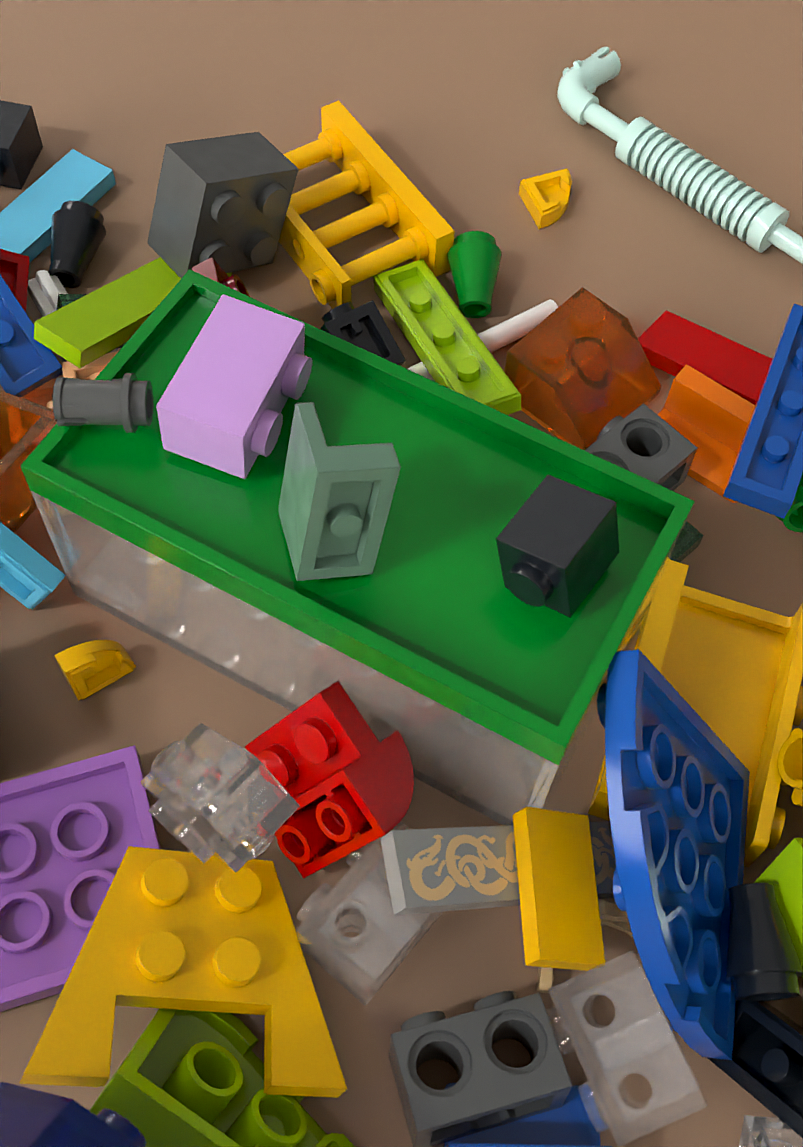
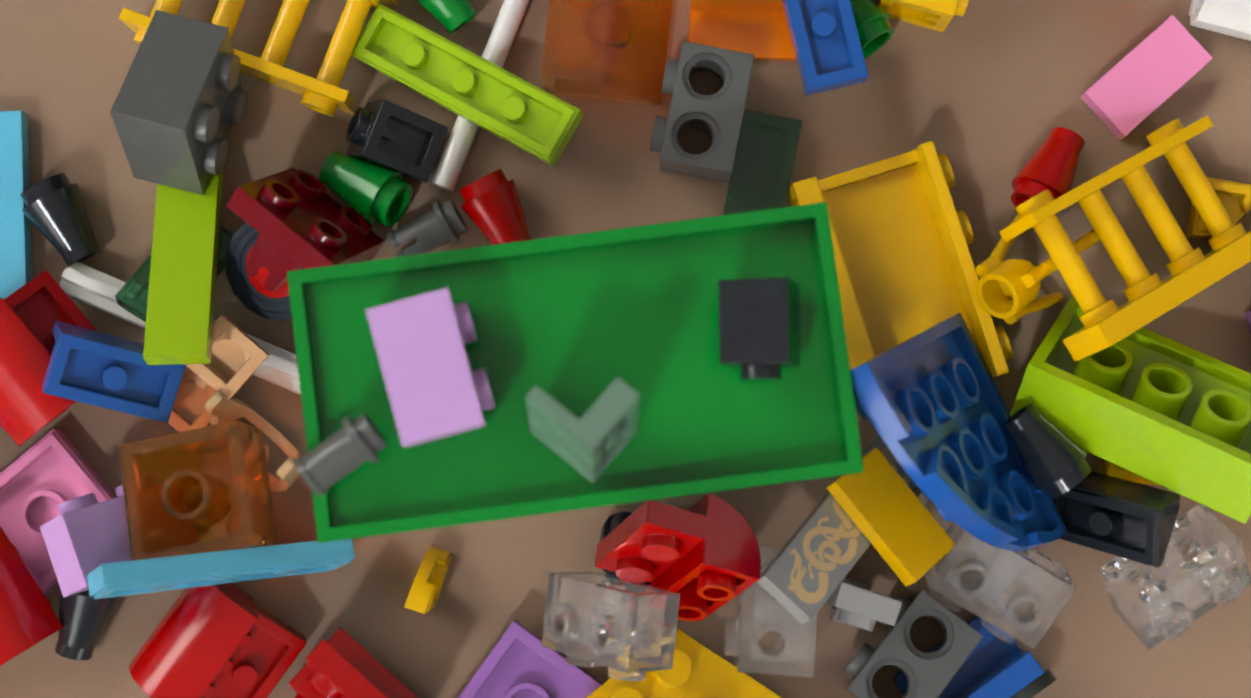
camera: 30 degrees left, 25 degrees up
none -> light grey plate [826,576,902,632]

